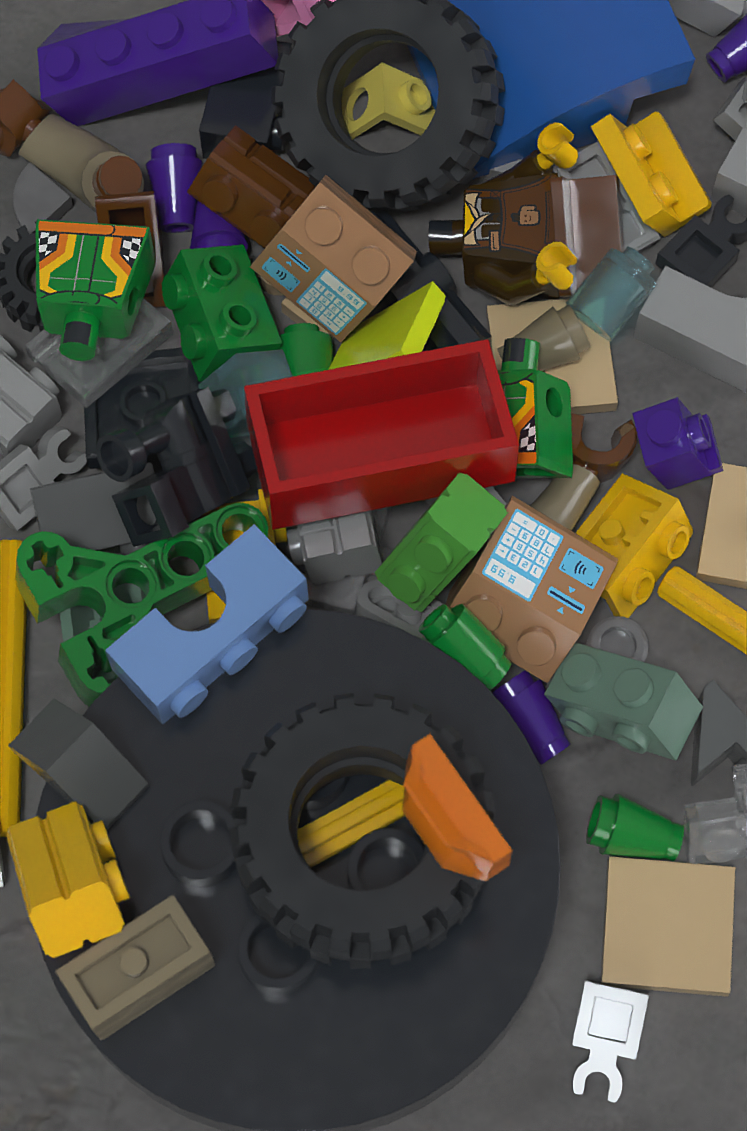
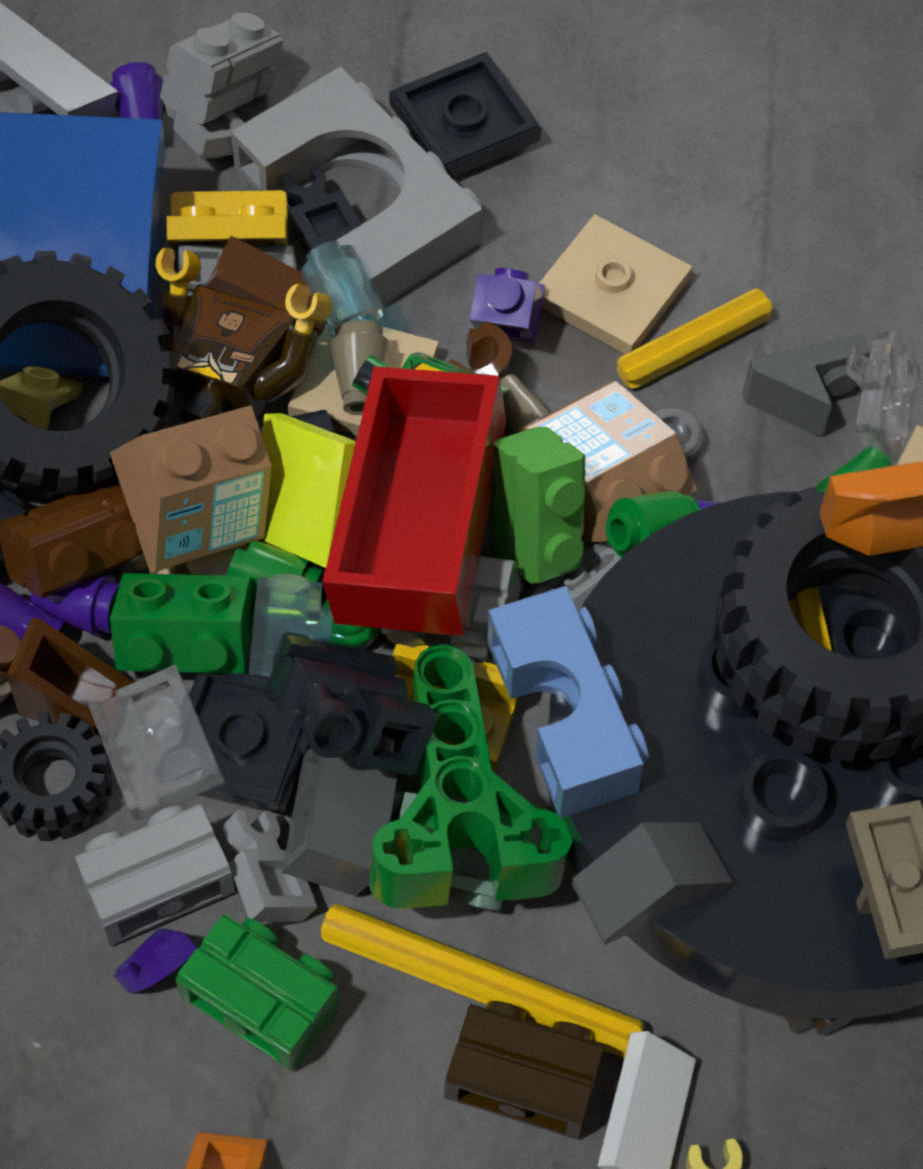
camera: 70 degrees left, 10 degrees down
yellow brick [6,801,130,958] -> none
green torso [36,219,156,361] -> none
sand green brick [544,642,703,761] -> none
yellow bracket [576,473,693,618] -> none

